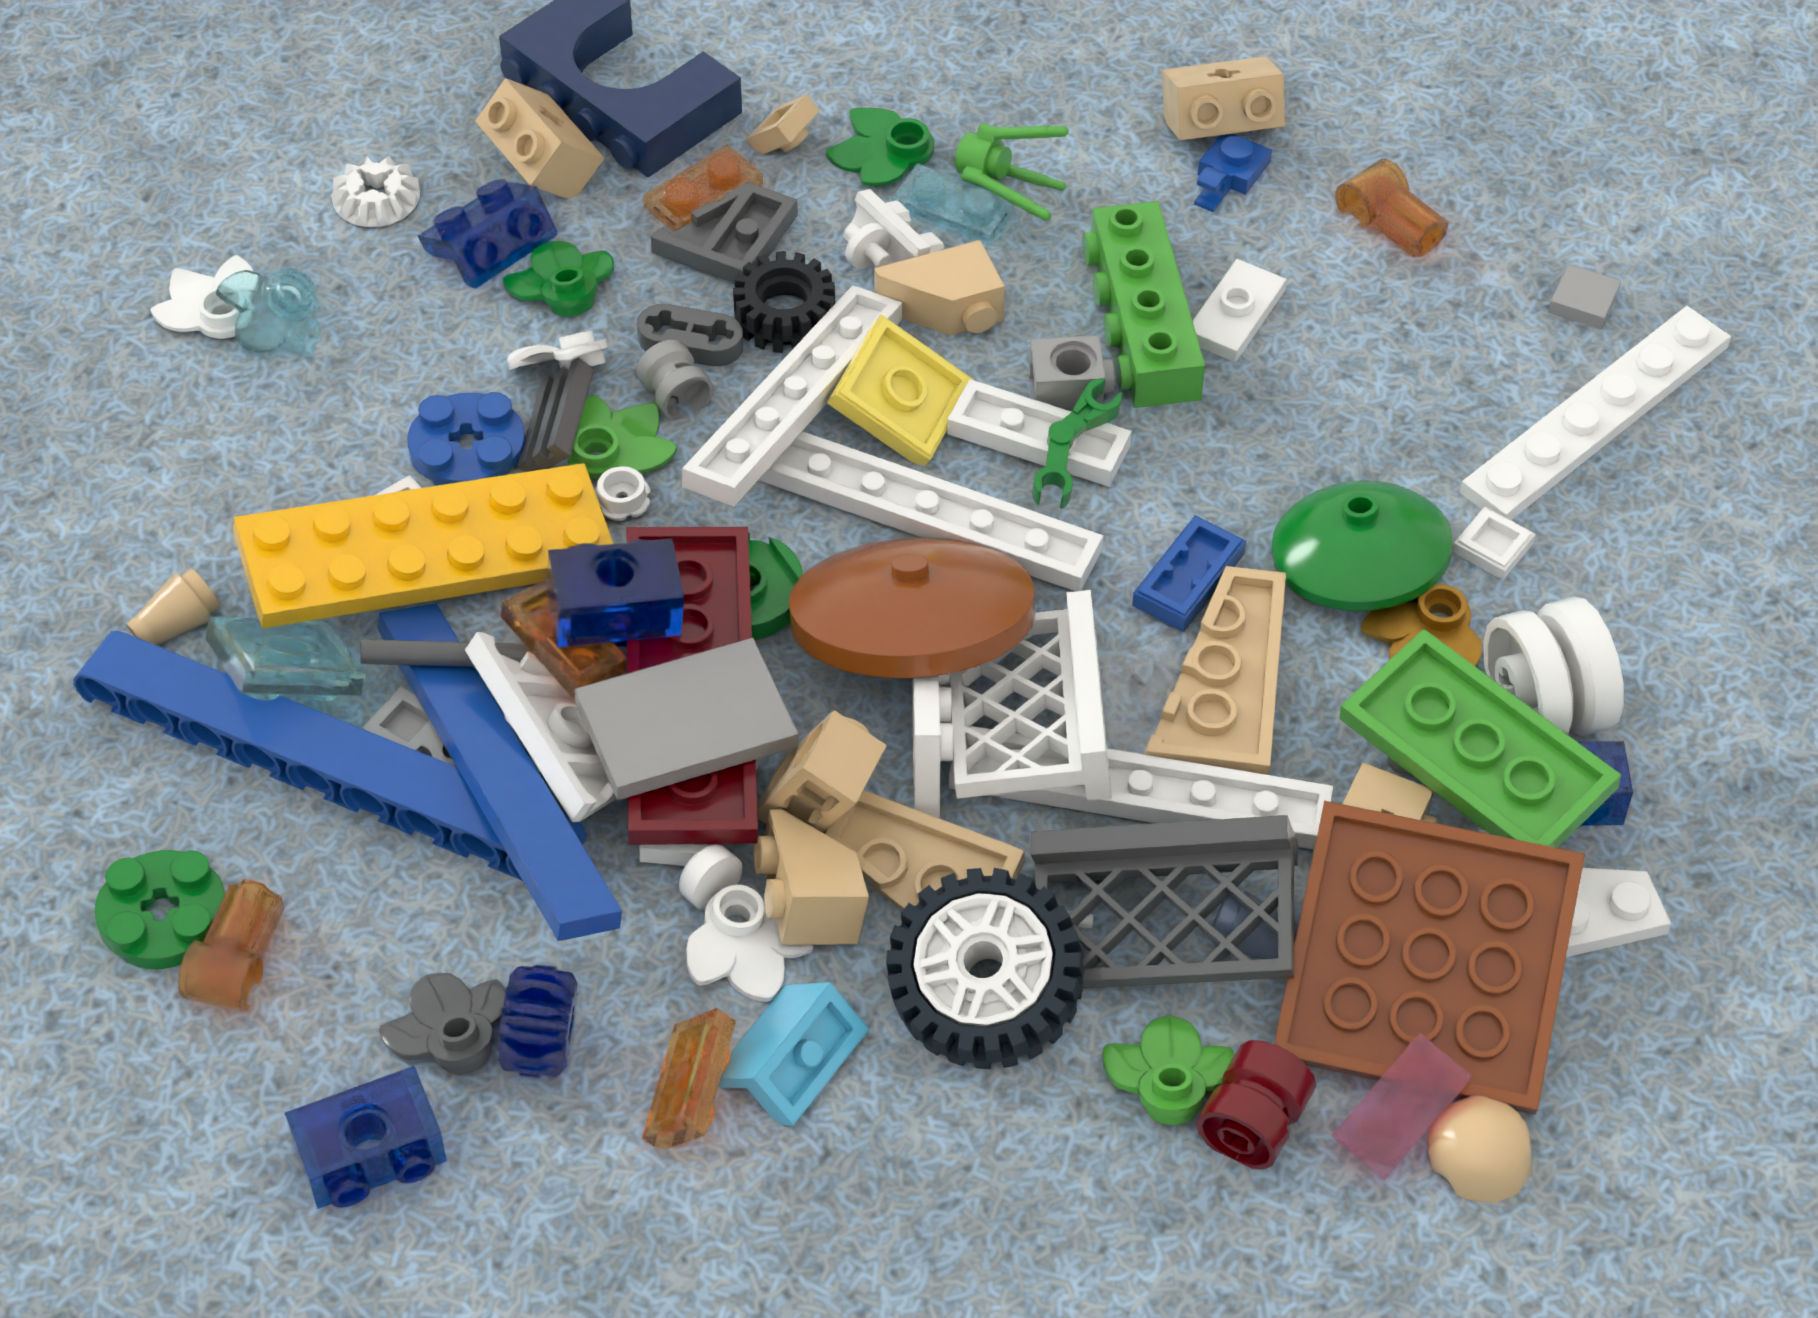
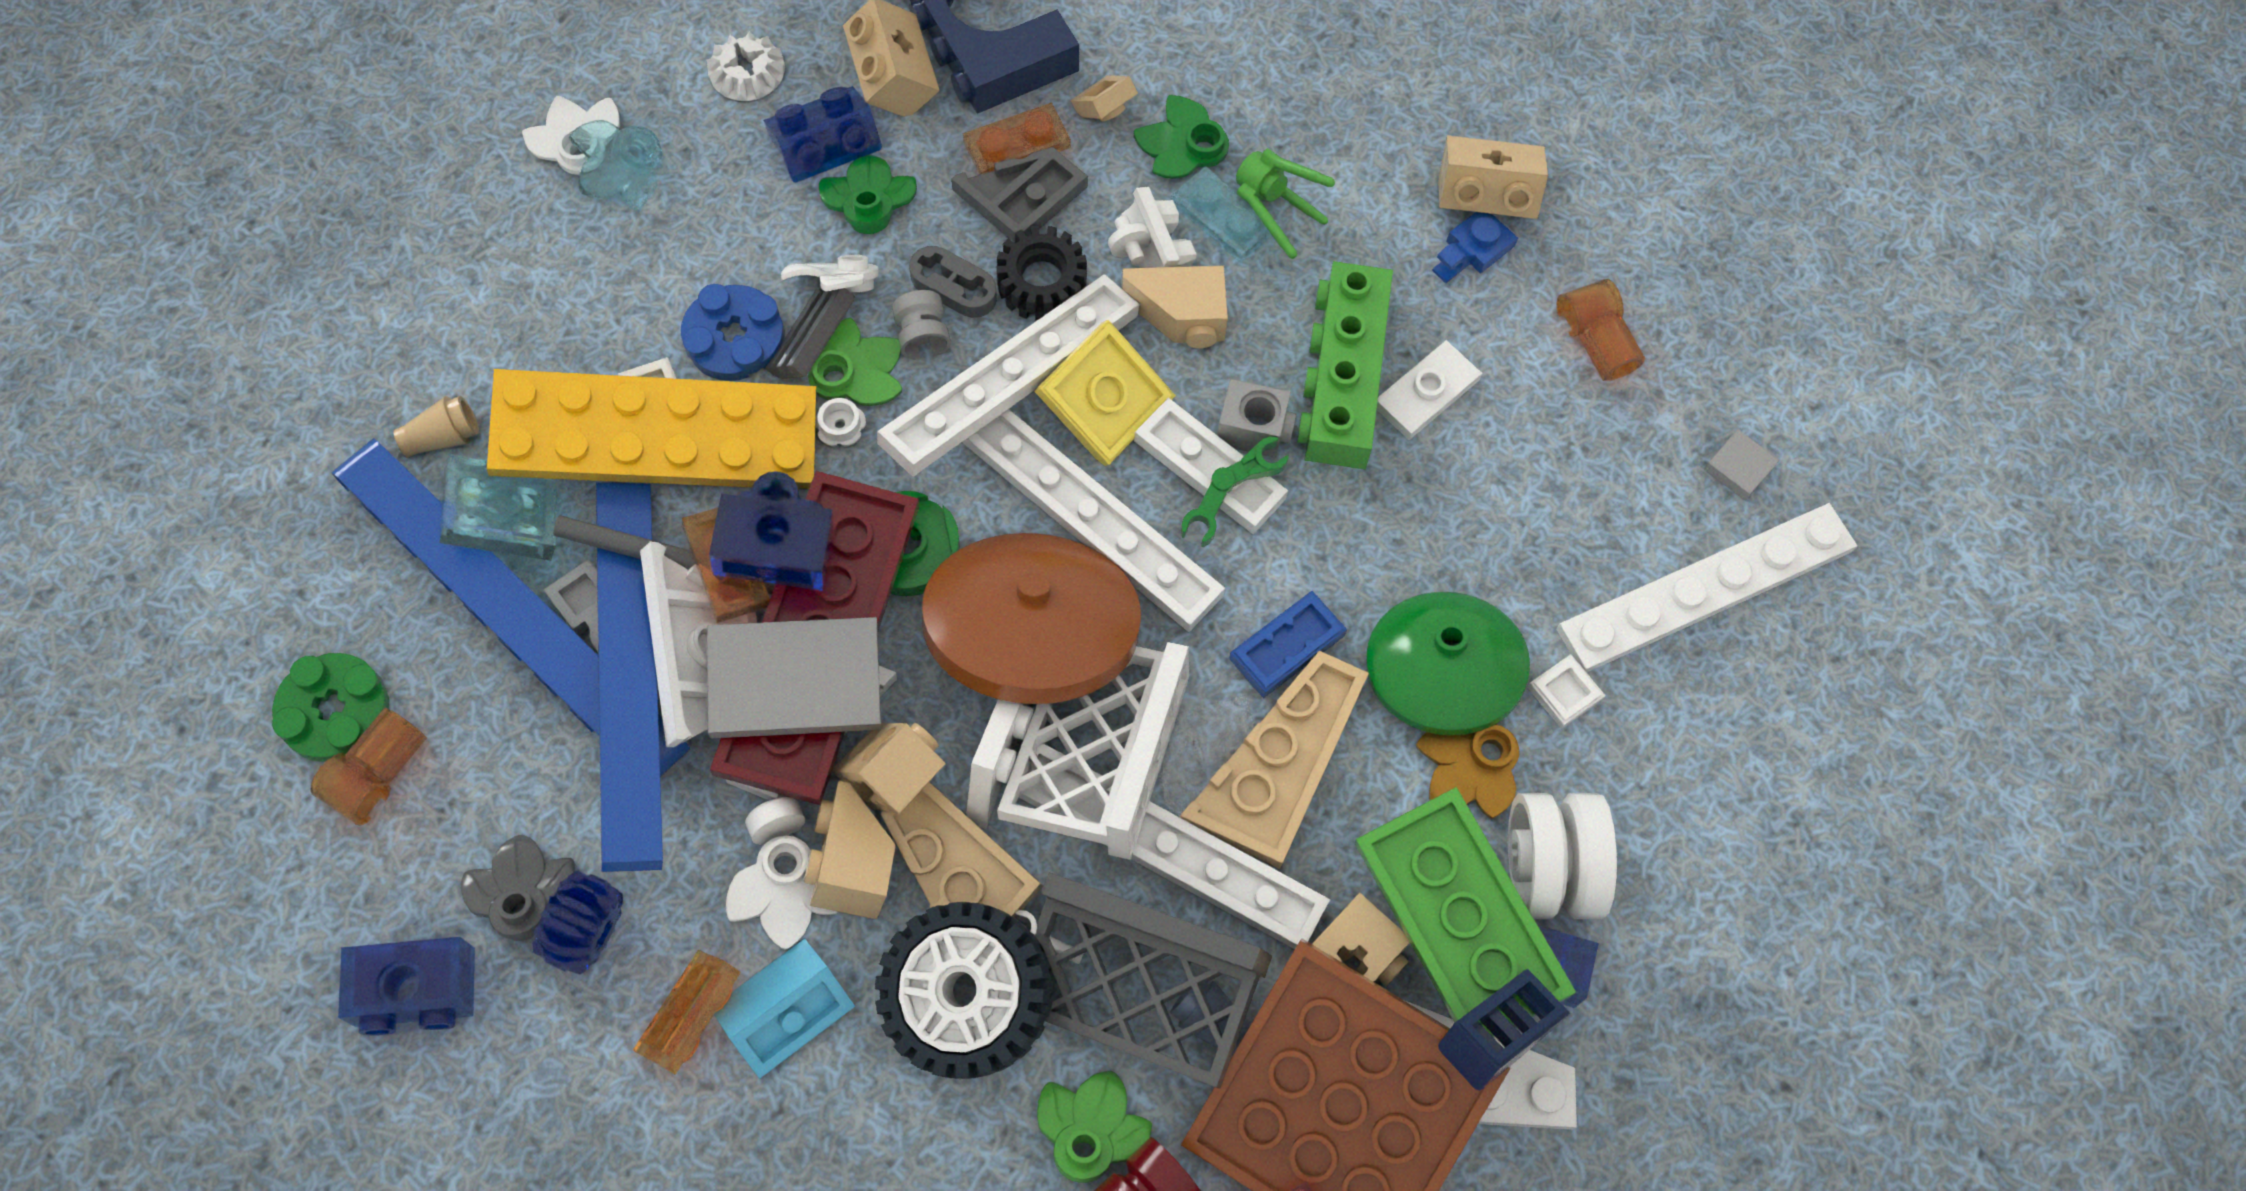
camera: 15 degrees right, 15 degrees up
none -> dark blue slope [1438,968,1570,1091]

